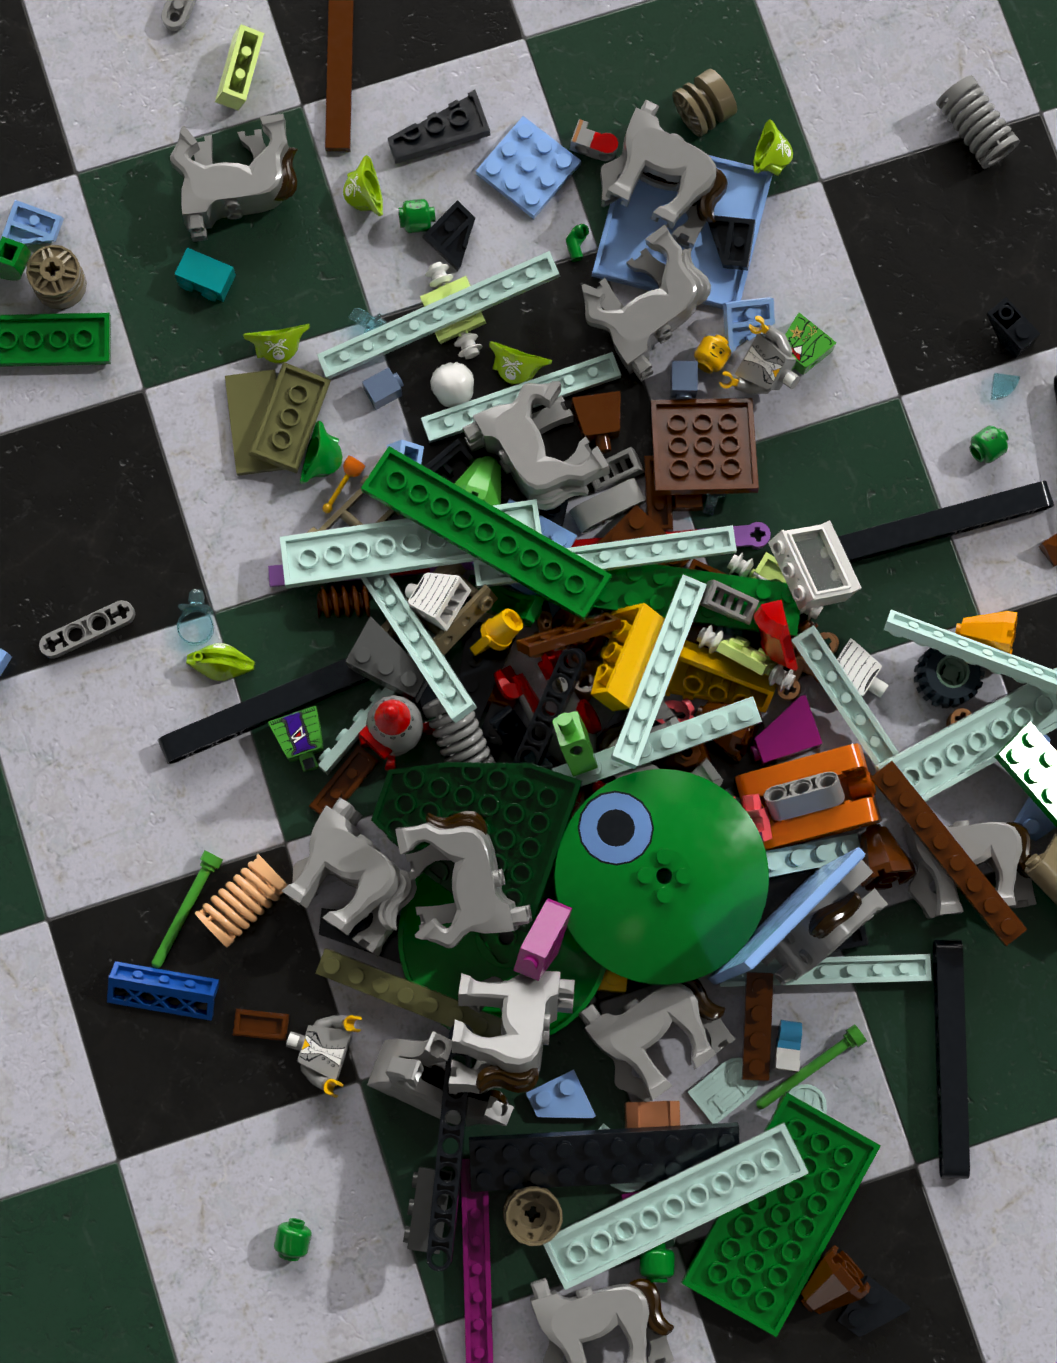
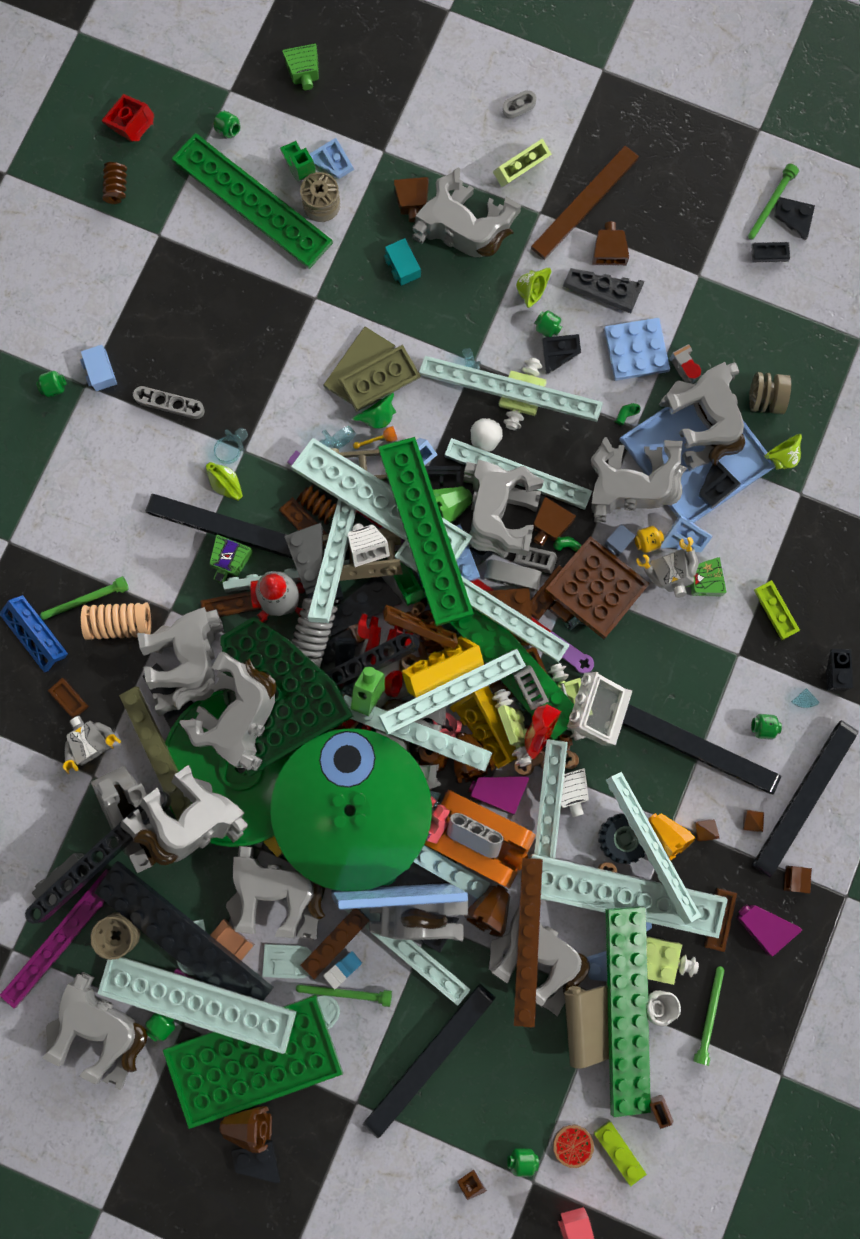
camera: 45 degrees right, 0 degrees up
lime hat [243,324,310,363] -> none
sand blue brick [362,367,404,410] -> none
yellow piece [469,609,523,656] -> none
lime hat [489,341,552,384] -> none
slope [513,898,572,981] -> none
light blue wing [526,1070,596,1118] -> none
none -> reddish brown tile [279,497,327,546]
none -> clear light blue piece [319,426,356,449]
none -> reddish brown torso [394,177,429,222]
none -> green arm [553,536,582,552]
none -> reddish brown torso [592,221,629,266]
none -> reddish brown slope [695,819,720,841]
none -> lime plate [754,580,800,640]

